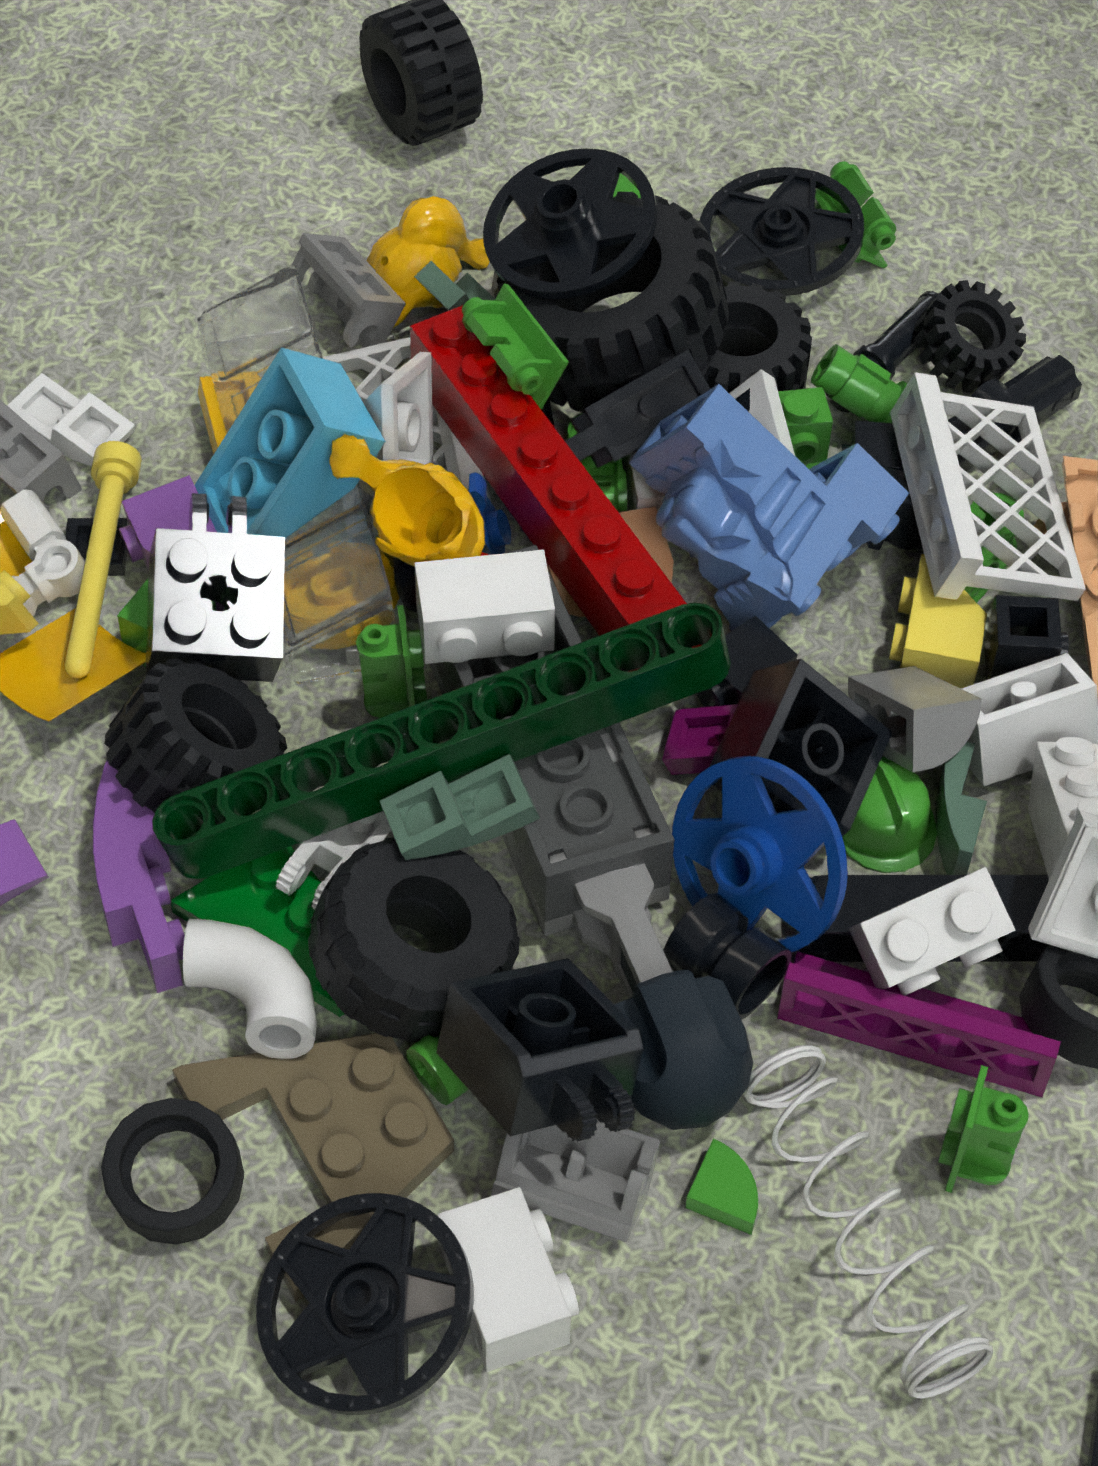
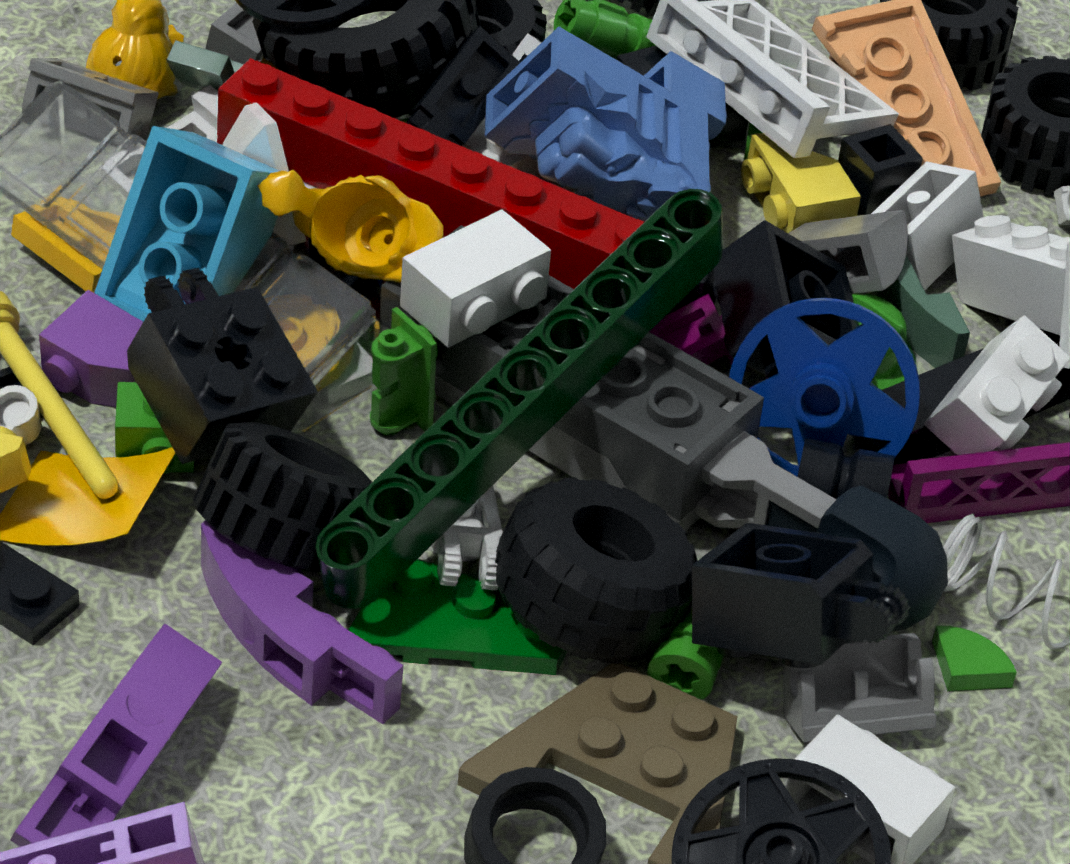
camera: 35 degrees left, 10 degrees down
white cylinder [183,919,317,1059] -> none
sand green slope [380,754,540,860] -> none
bright green hinge [462,284,569,409] -> none

